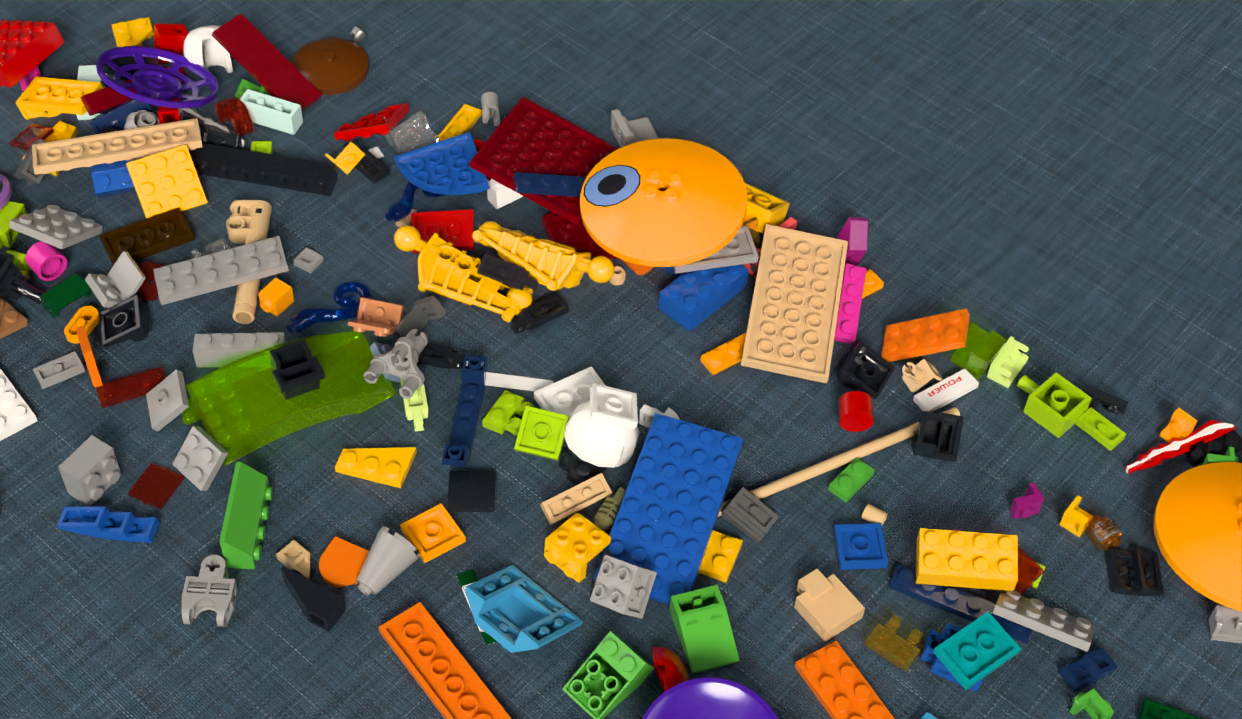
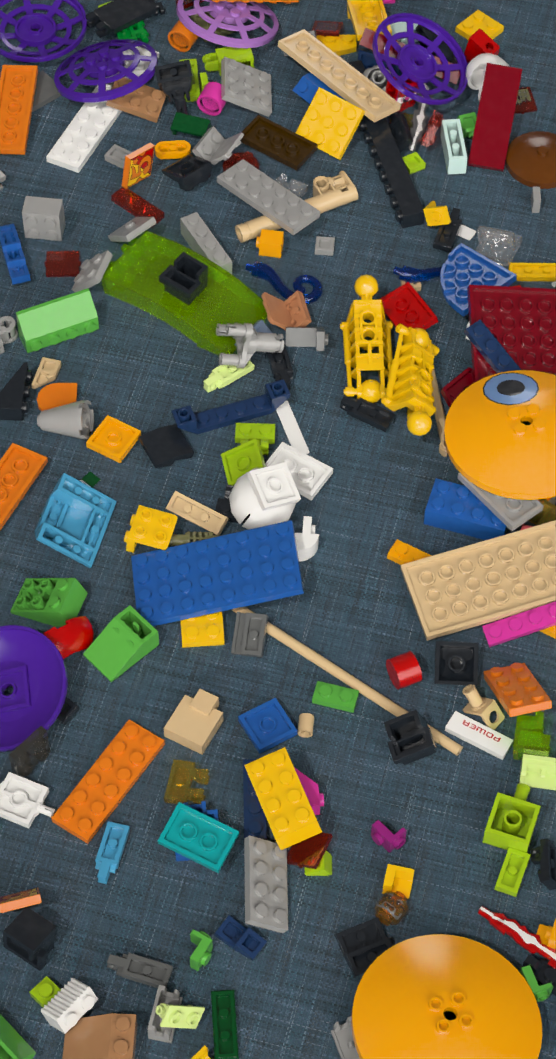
camera: 65 degrees right, 5 degrees up
red plate [334,103,410,141] -> none
yellow wing [335,447,417,488] -> none
black hinge [477,253,538,291] -> none
light grey bracket [590,555,657,619] -> none
none -> light grey tile [531,187,541,213]

